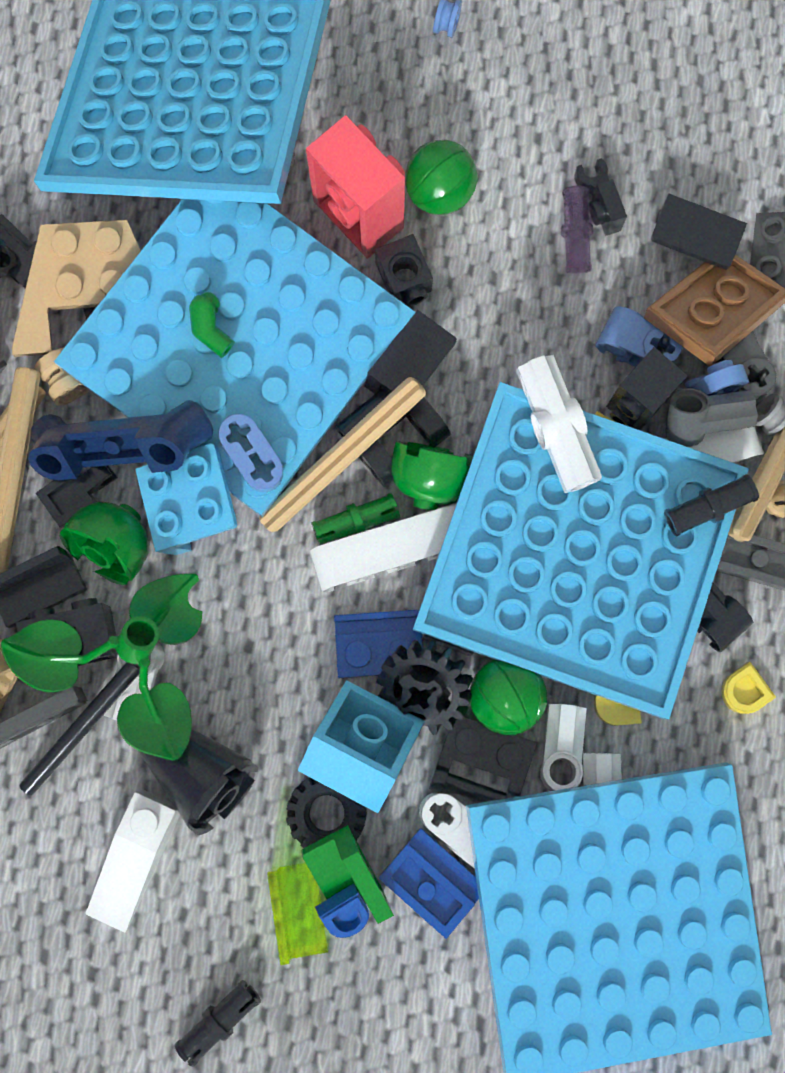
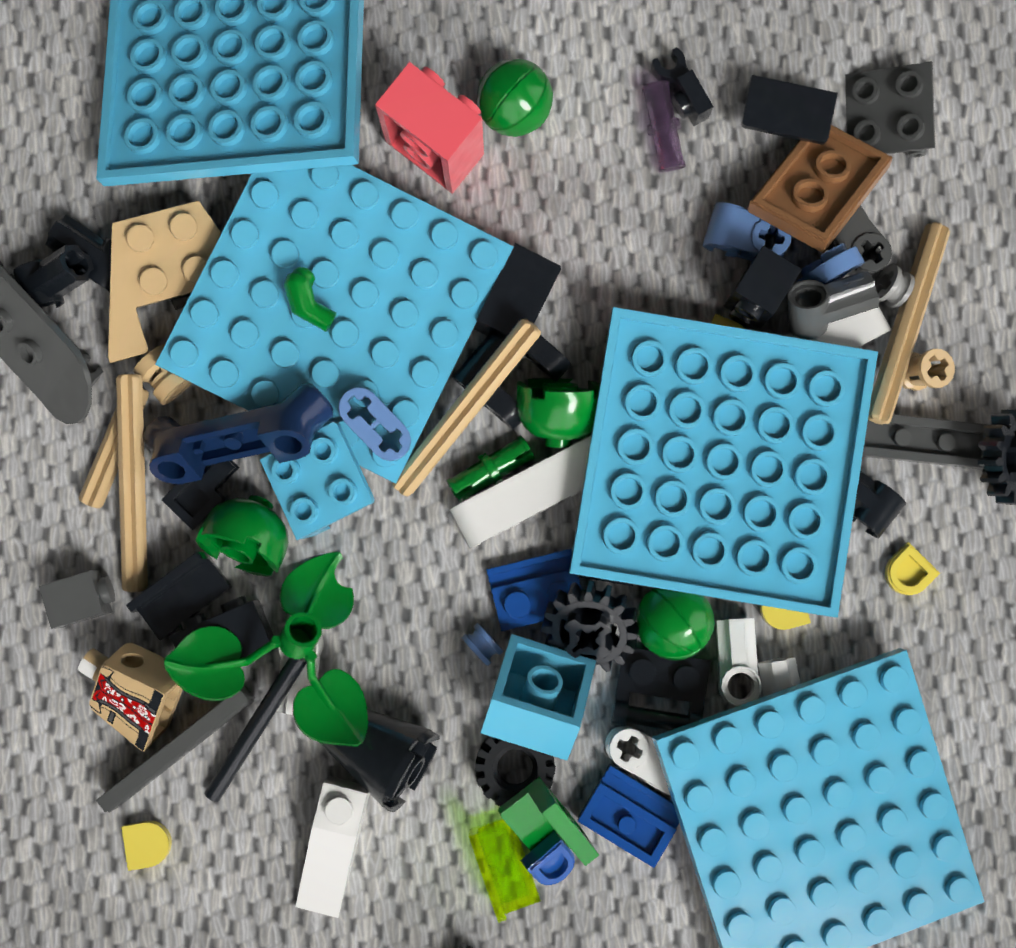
camera: 10 degrees left, 5 degrees up
black brick [375,234,433,307] -> none
white piece [516,355,602,493] -> none
black pin [664,474,759,537] -> none
none -> medium blue bush [461,623,504,666]

